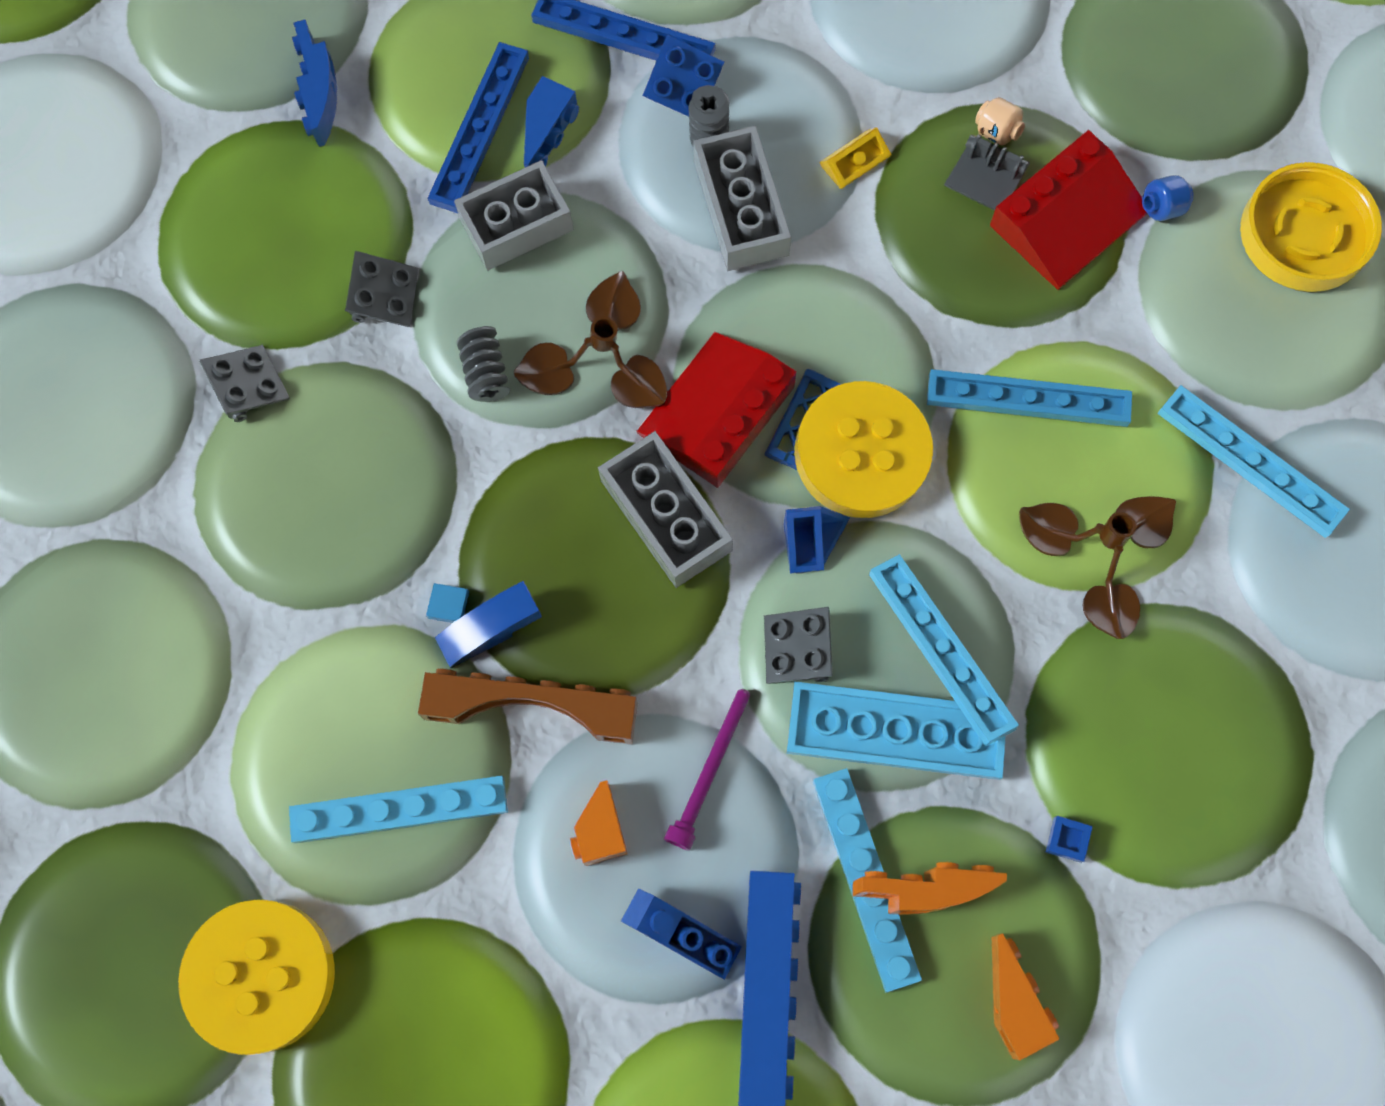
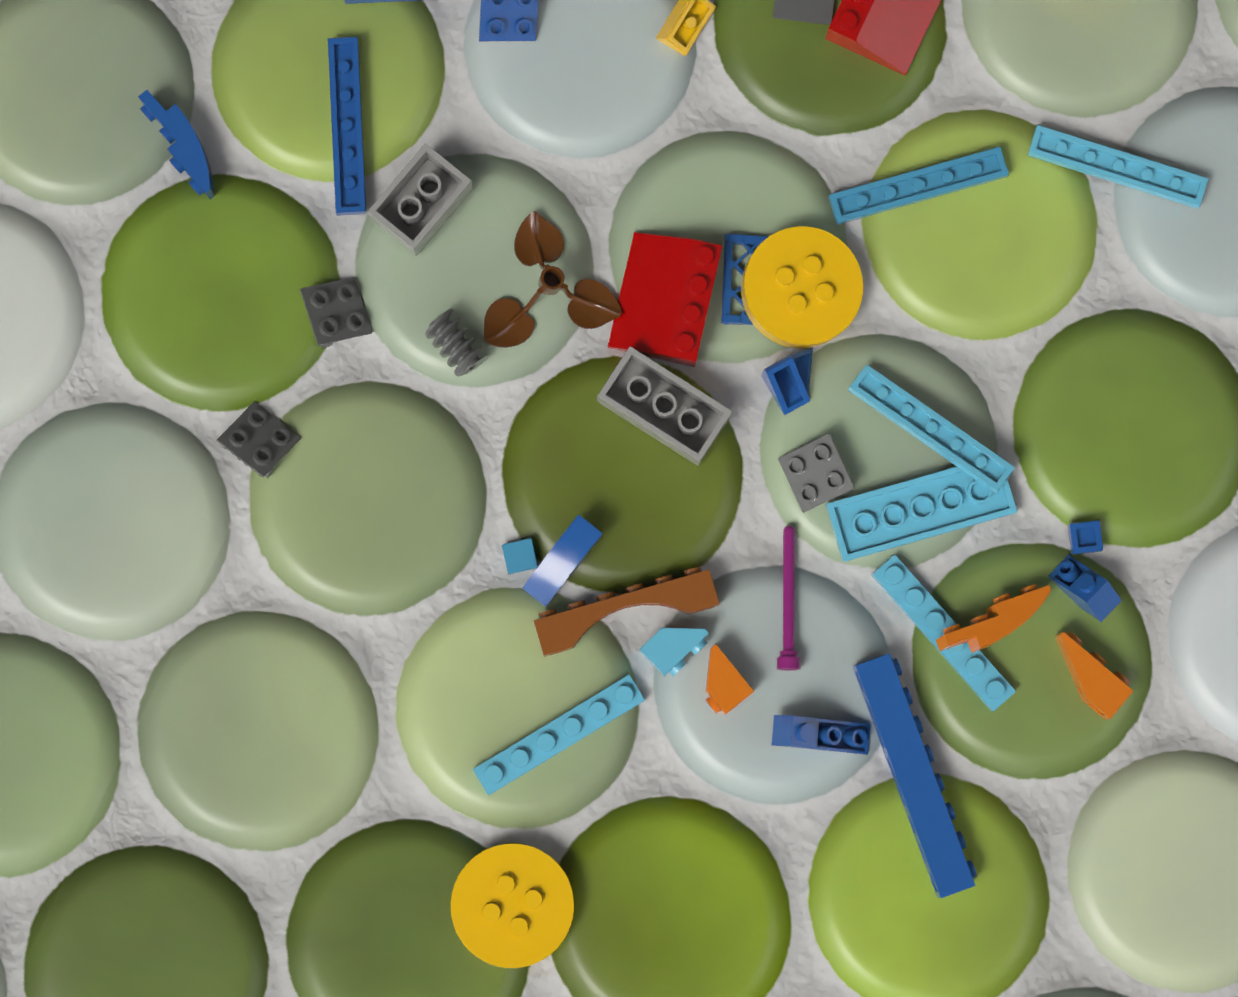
camera: 30 degrees left, 10 degrees up
blue slope [524,76,579,167] -> none
dark grey piece [689,85,730,147] -> none
light grey brick [693,125,791,271] -> none
reddish brown plant [1019,496,1176,639] -> none
none -> medium azure slope [639,628,709,677]
none -> blue slope [1048,555,1122,622]

